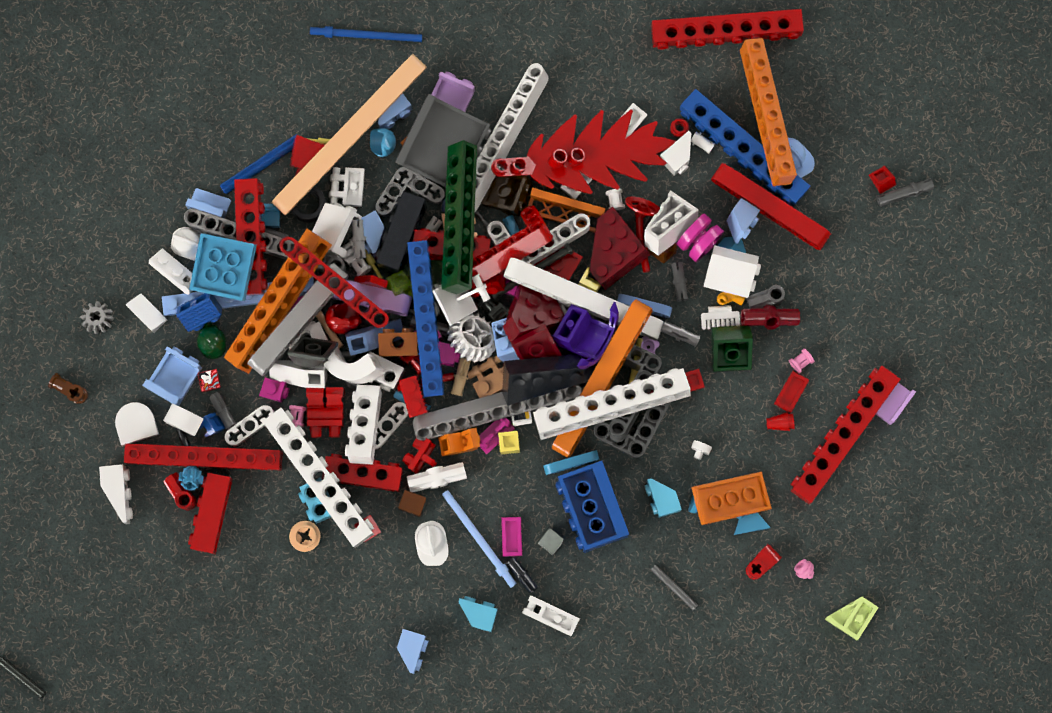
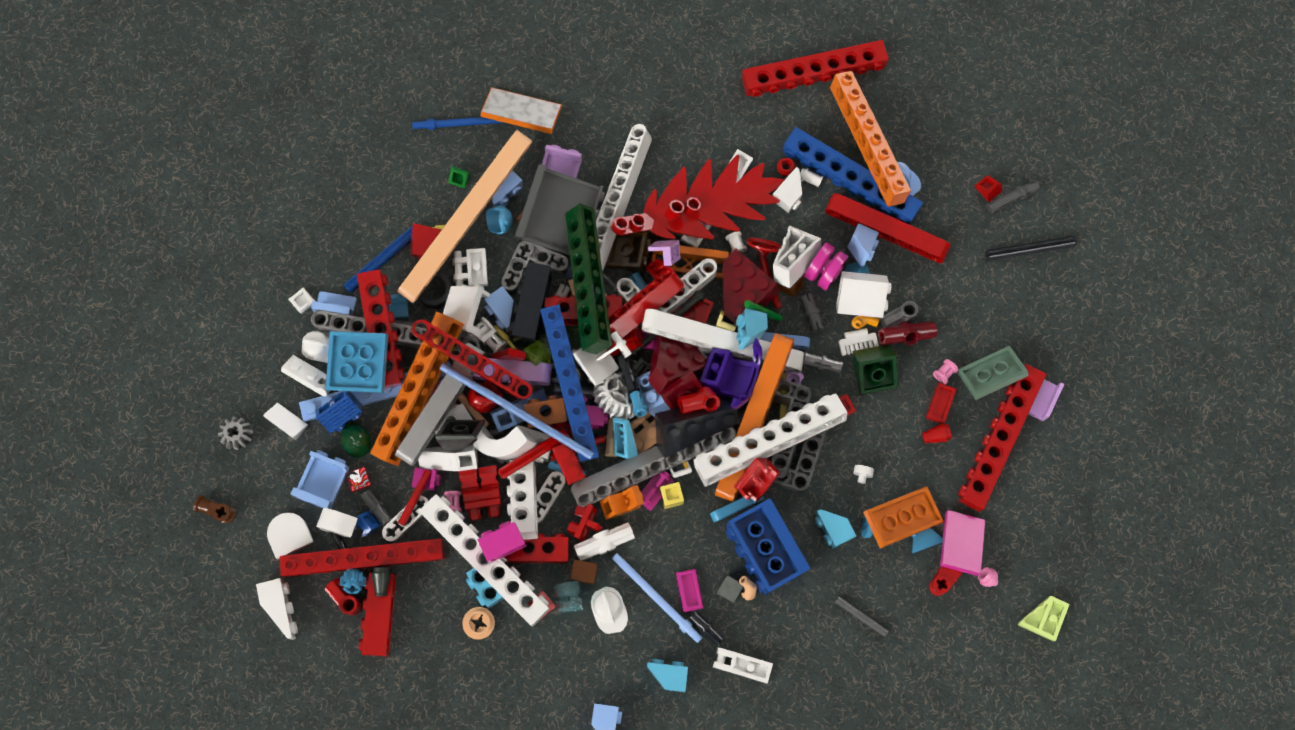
camera: 15 degrees left, 5 degrees down
light grey pin [351,220,366,259] -> none
none -> white tile [288,288,315,314]
none -> pearl dark grey cone [371,567,392,597]
none -> red bar [398,470,432,526]
none -> medium blue piece [440,363,594,460]
none -> green slope [448,166,471,189]
none -> dark pink brick [477,521,526,564]
none -> flat silver tile [481,87,562,134]
none -> red axle [498,430,568,479]
none -> clear light blue wheel [554,581,583,614]
none -> medium azure slope [613,417,638,459]
none -> black pin [617,355,640,394]
none -> dark azure pin [630,391,648,417]
none -> lavender panel [648,240,681,266]
none -> red piece [678,386,720,414]
none -> red hinge [734,458,780,502]
none -> medium azure slope [736,308,768,350]
none -> light nougat arm [739,576,757,601]
none -> green bar [744,300,782,322]
none -> tile [940,510,985,576]
none -> sand green plate [958,346,1029,400]
none -> black axle [985,236,1077,261]

